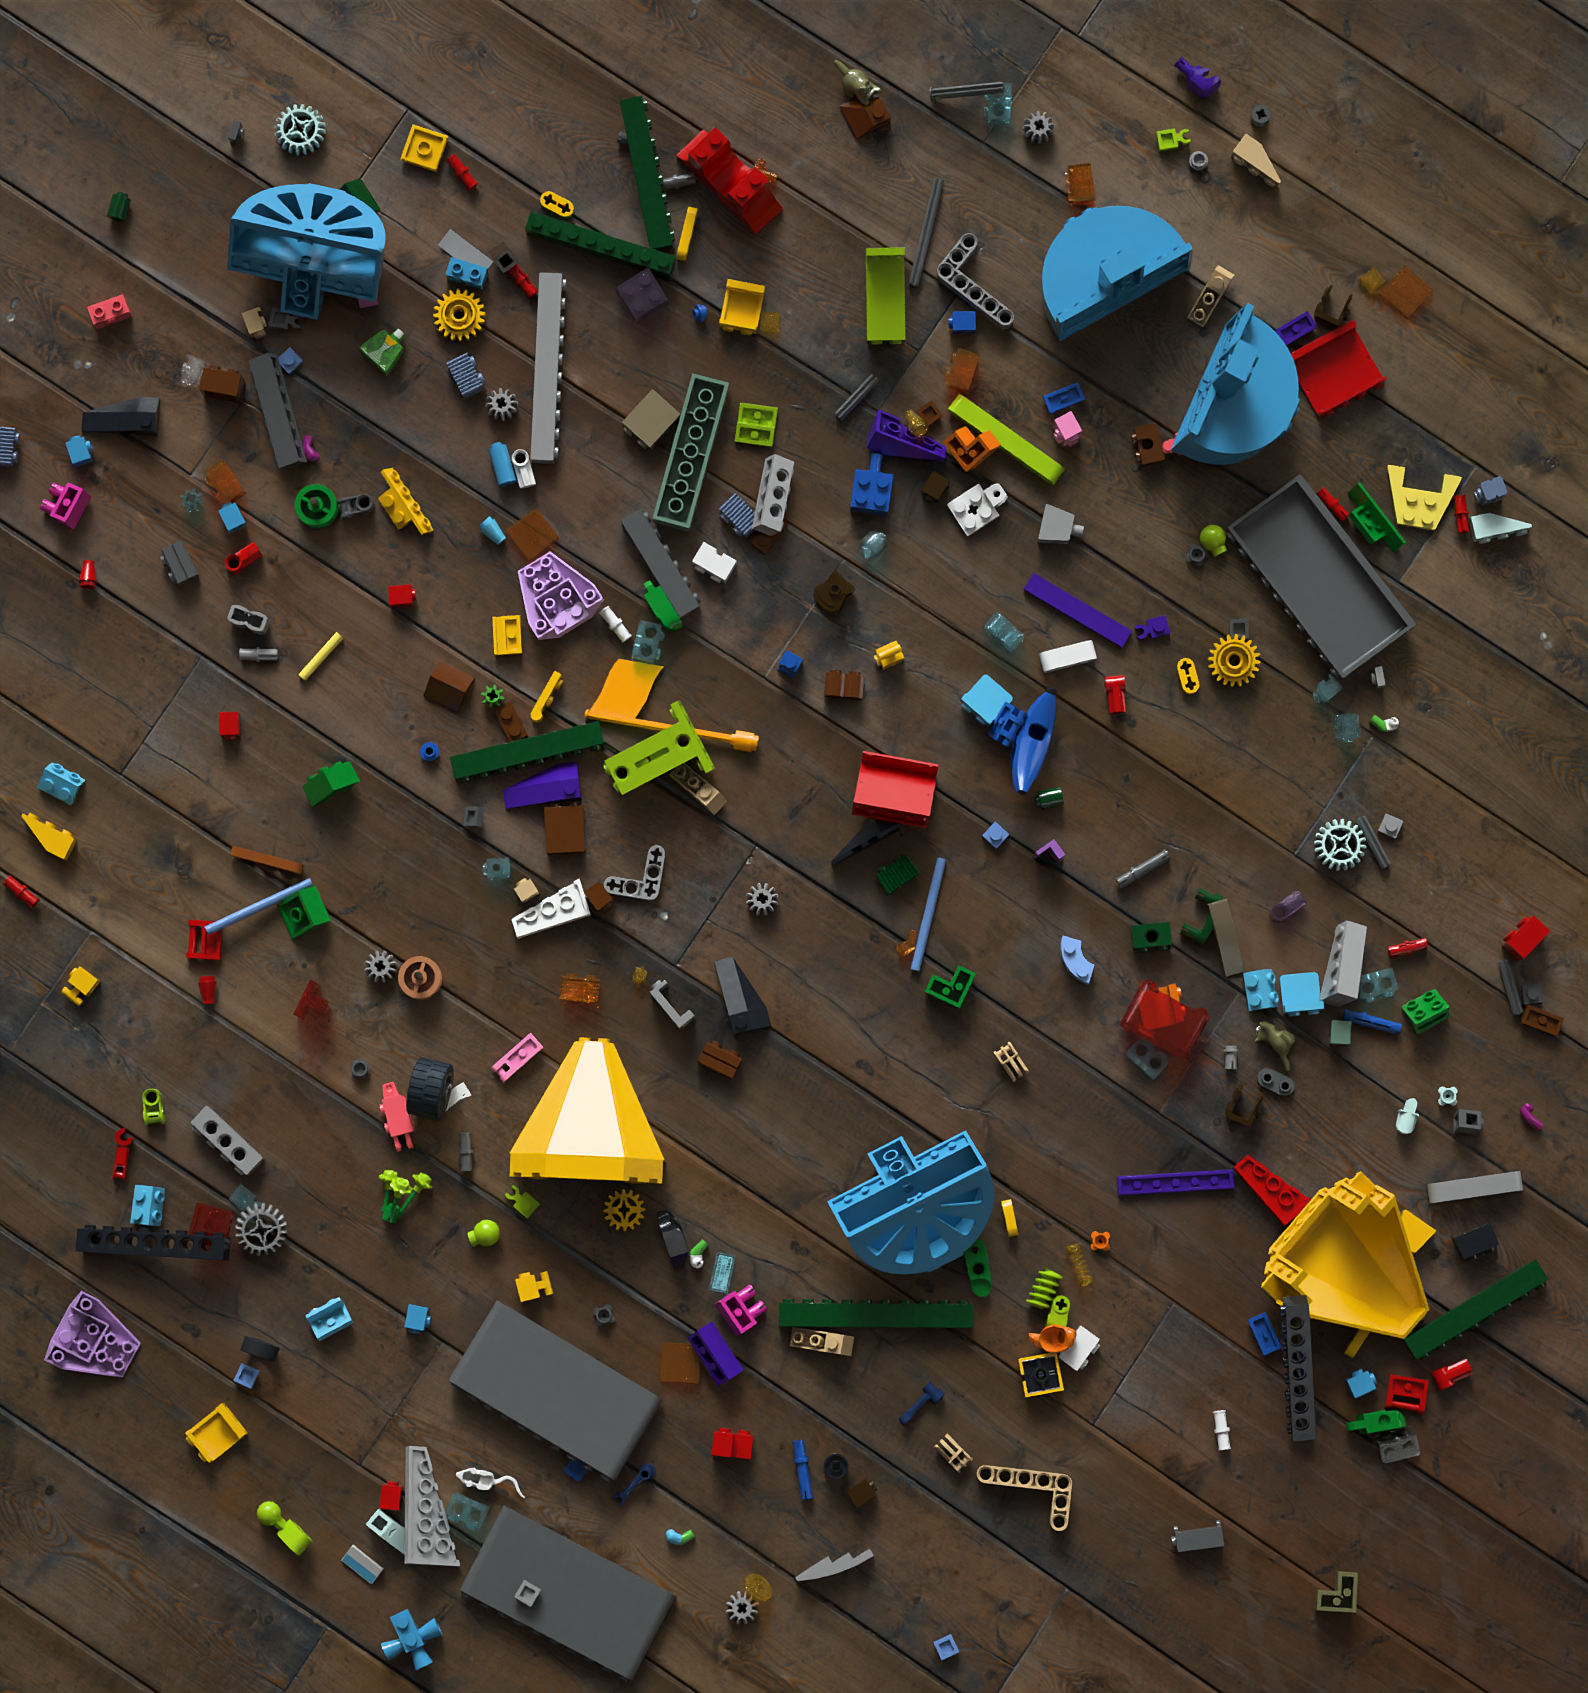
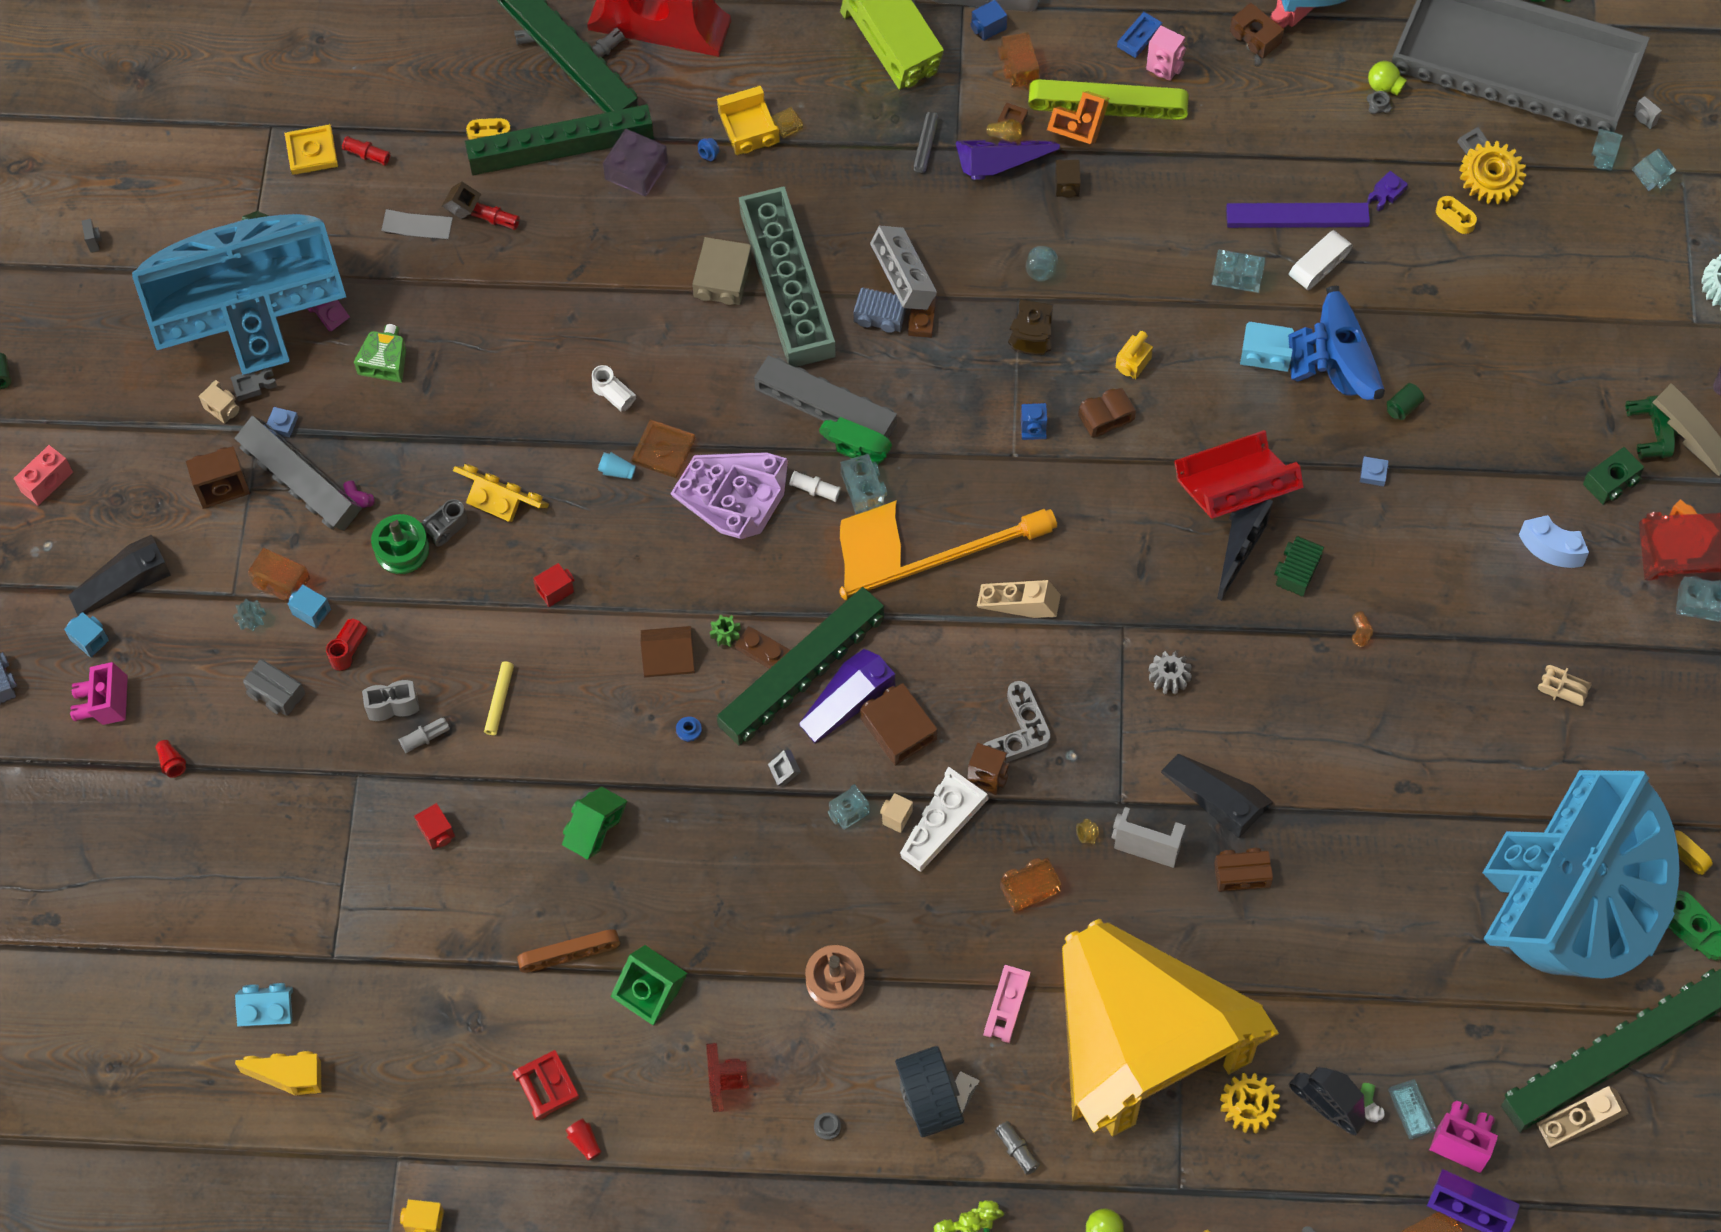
camera: 30 degrees left, 20 degrees down
red pin [3,875,40,909] -> none
clear brick [180,354,207,386] -> none
medium blue piece [205,878,313,935] -> none
light aqua gear [275,104,326,155] -> none
light grey gear [364,951,397,983] -> none
coral hinge [380,1082,415,1152] -> none
yellow gear [433,289,486,342] -> none
dark azure brick [445,257,489,291] -> none
sand blue brick [447,353,486,399] -> none
light grey gear [486,388,518,421] -> none
dark azure brick [488,442,517,487] -> none
yellow plate [492,615,522,656] -> none
lime plate [505,1185,540,1219] -> none
light grey brick [531,273,566,464] -> none
yellow plate [531,671,563,723] -> none
lime brick [604,700,715,795] -> none
yellow beam [676,207,698,261] -> none
white brick [692,542,737,583] -> none
lime slope [735,403,778,447] -> none
blue brick [850,454,893,516] -> none
medium blue piece [911,858,946,972] -> none
green brick [924,965,976,1010] -> none
white plate [947,484,1008,536] -> none
medium lavender panel [1034,839,1065,863] -> none
light grey torso [1038,504,1084,544] -> none
red piece [1105,675,1126,714] -> none
dark grey pin [1115,849,1171,889] -> none
arm [1369,715,1399,732] -> none

